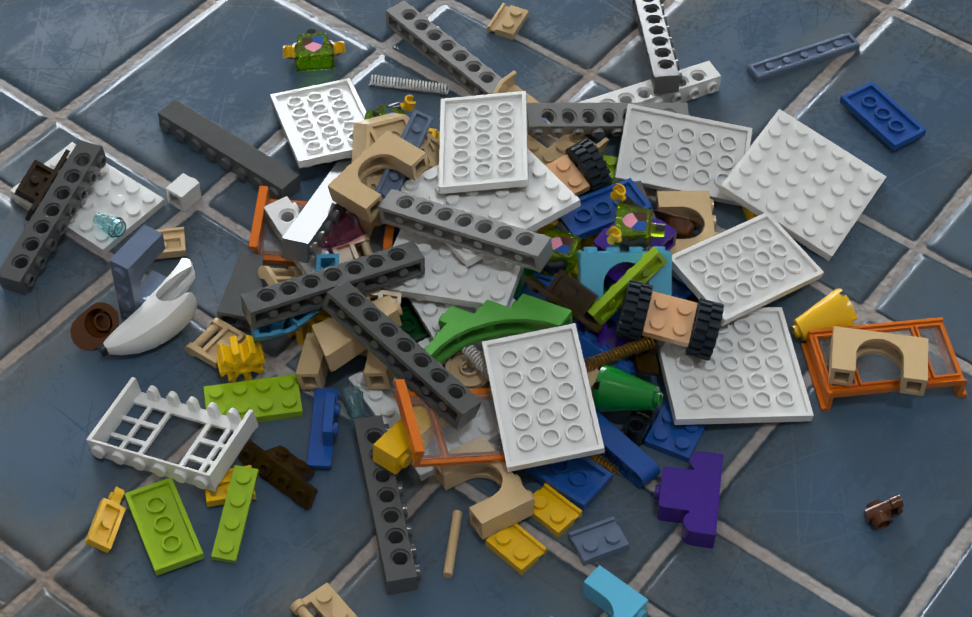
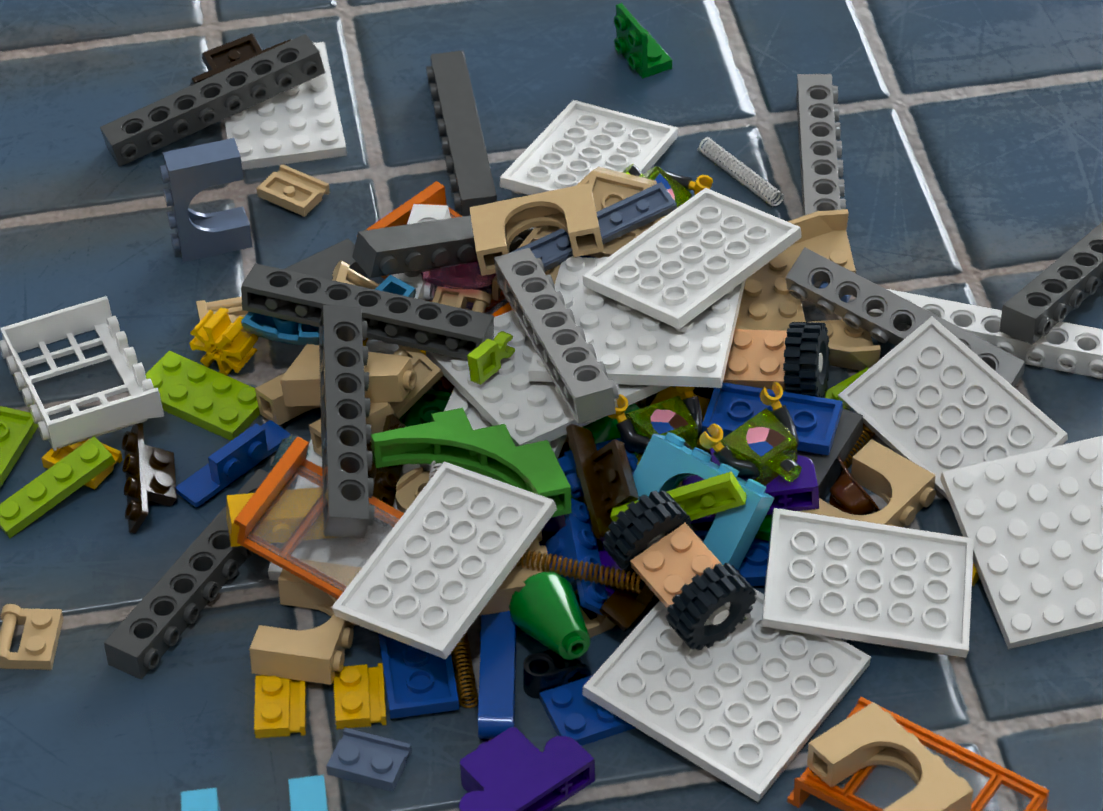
camera: 45 degrees right, 5 degrees down
reddish brown piece [70,302,119,350] -> none
clear light blue cone [93,212,126,238] -> none
white piece [98,258,198,357] -> none
white brick [166,173,201,212] -> none
clear neon green torso [283,29,346,72] -> none
tan bar [443,510,463,578] -> none
tan plate [487,3,529,40] -> none
yellow cone [791,288,857,341] -> none
none -> lime plate [467,331,515,385]
none -> green bracket [614,3,672,79]

